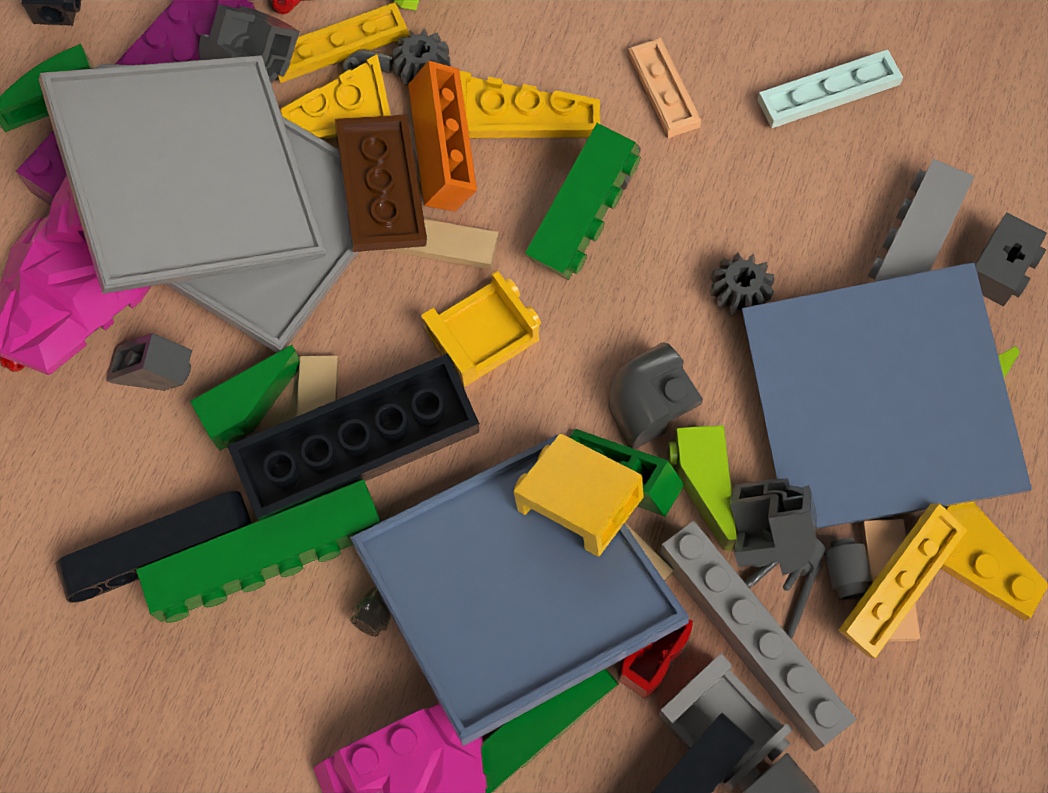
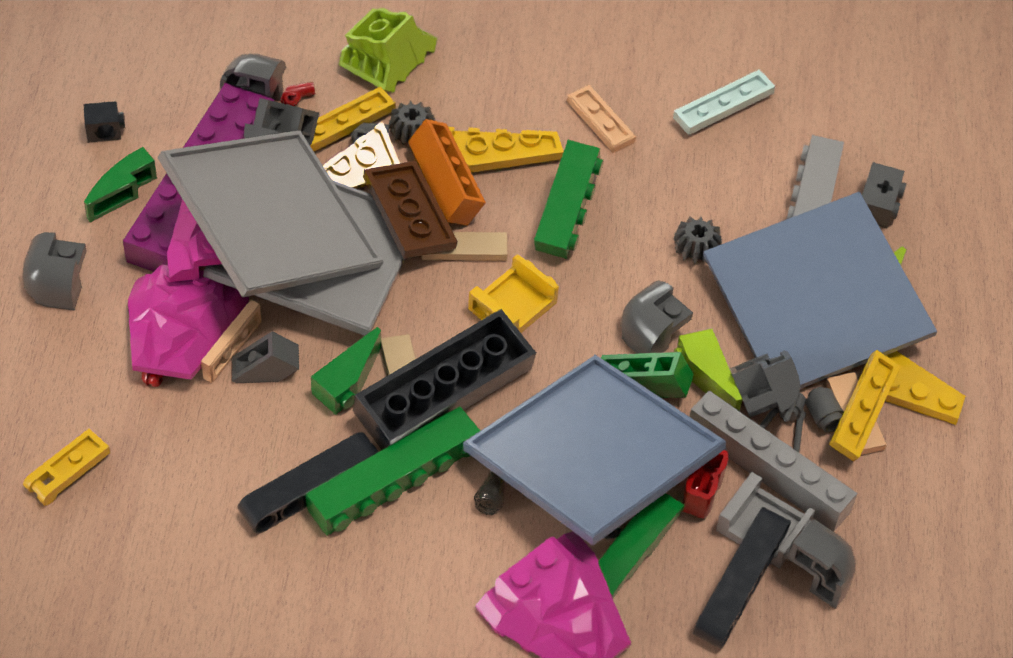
camera: 20 degrees left, 15 degrees down
yellow panel [513,433,644,557] -> none
none -> light nougat tile [201,300,262,383]

